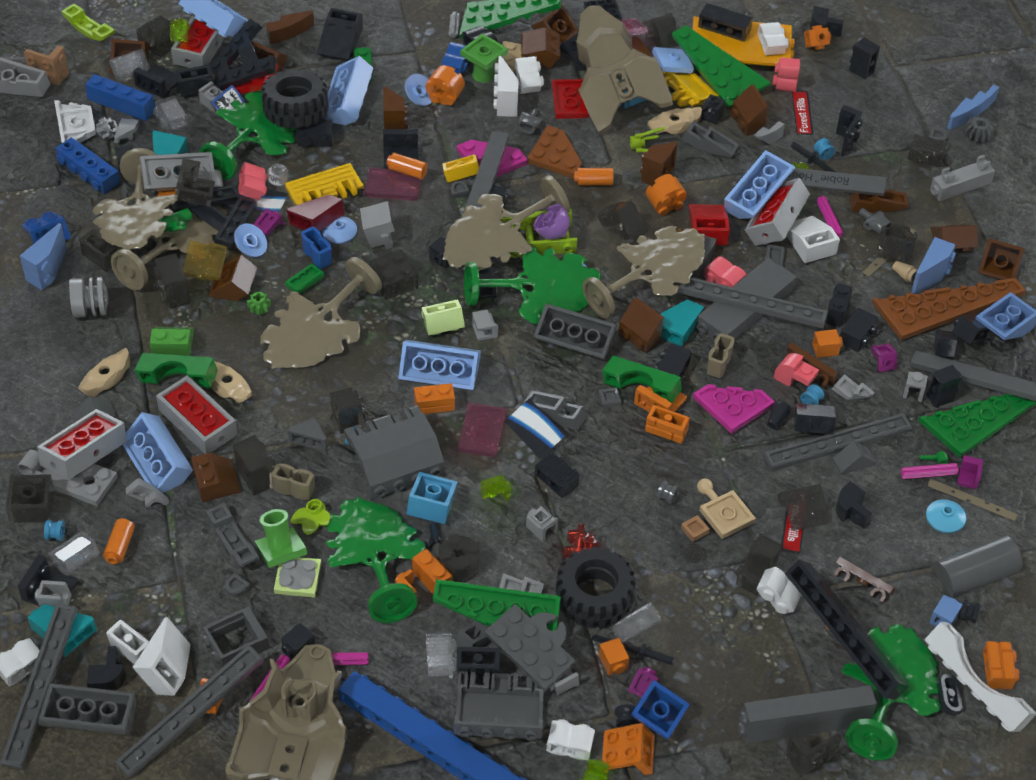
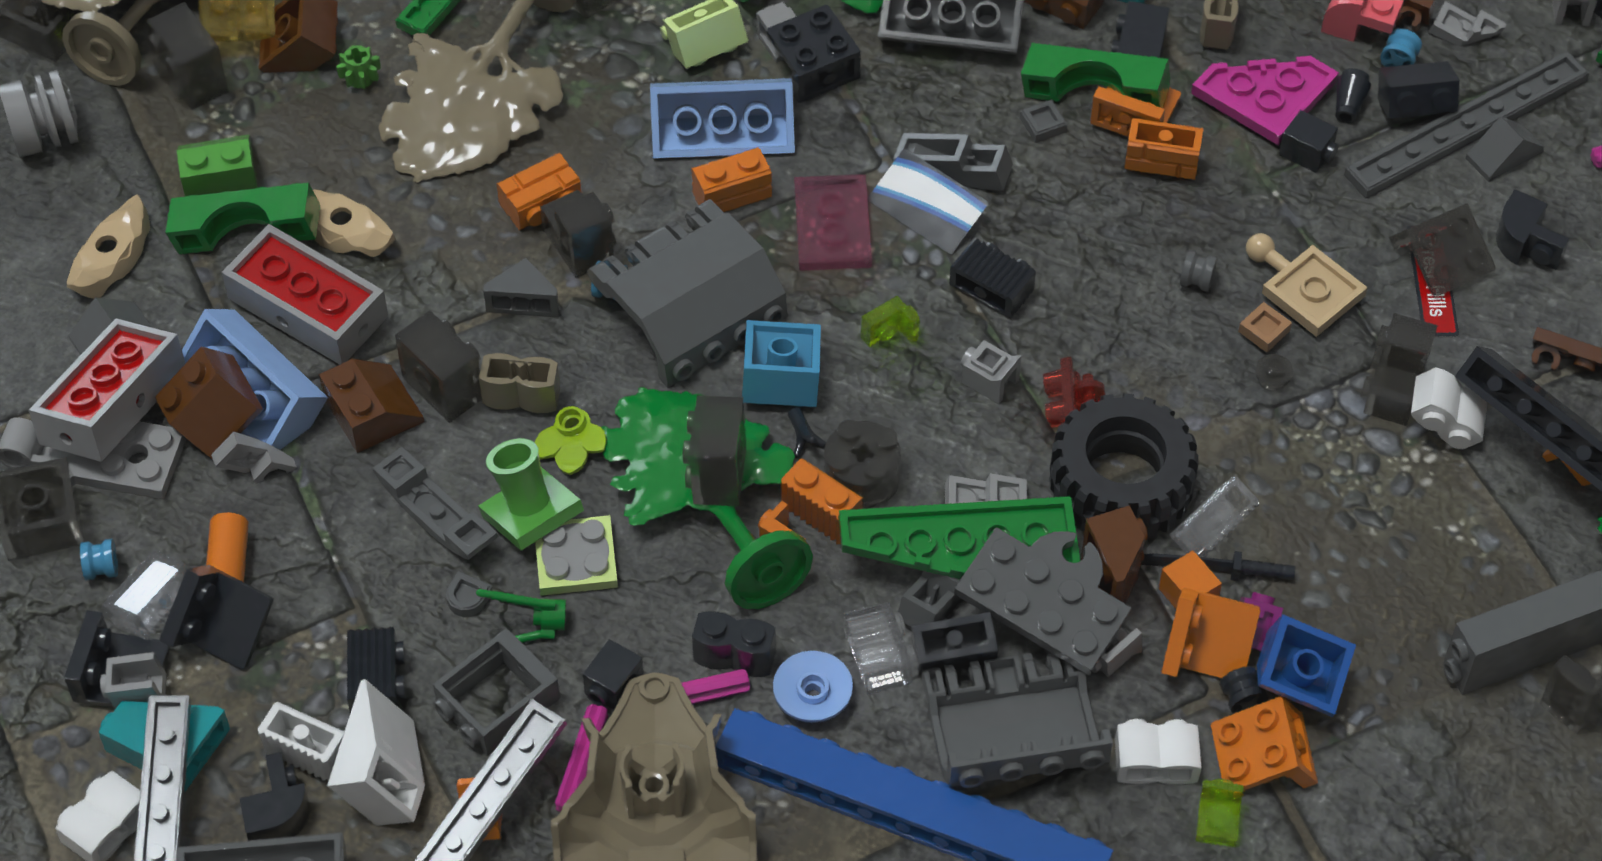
camera: 10 degrees left, 5 degrees up
none -> reddish brown slope [155,346,263,459]
none -> black bracket [159,565,274,669]
none -> black brick [347,626,406,713]
none -> green plant [476,589,566,643]
none -> orange brick [496,153,582,230]
none -> clear smoke brick [683,395,747,506]
none -> black brick [692,611,776,677]
none -> black bracket [767,5,861,103]
none -> light blue dish [773,651,853,723]
none -> reddish brown slope [1081,505,1148,604]
none -> orange bracket [1161,587,1261,678]
none -> black brick [1279,110,1339,173]

